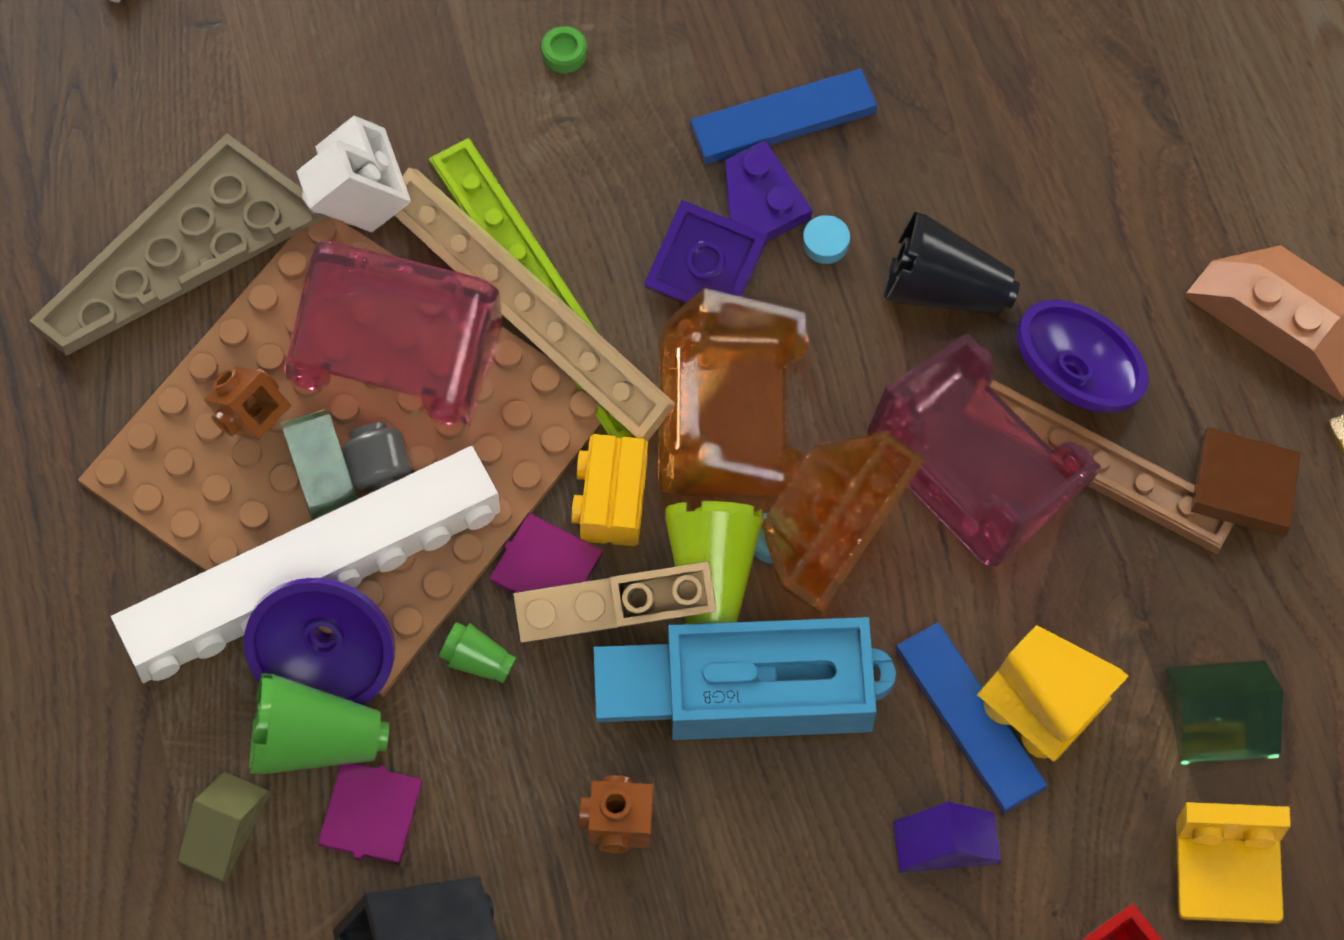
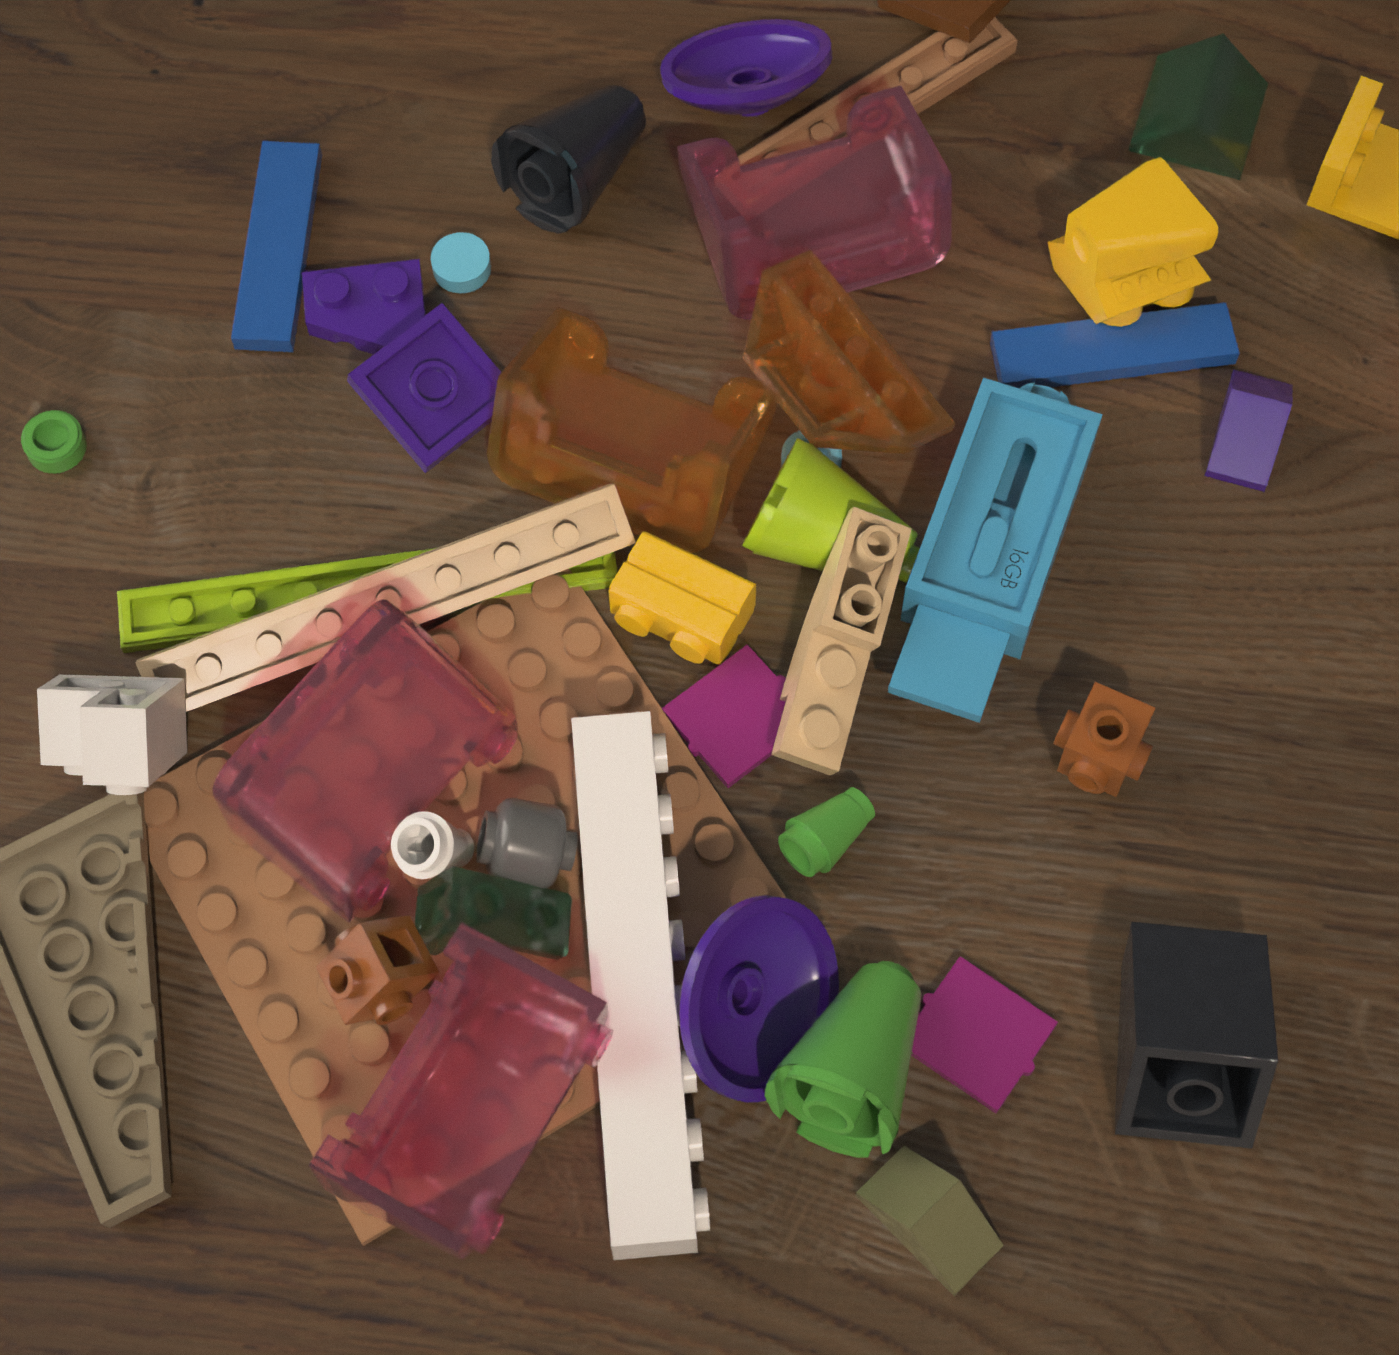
camera: 65 degrees left, 0 degrees up
none -> clear pink windscreen [308,922,614,1260]
none -> white cone [391,811,474,879]

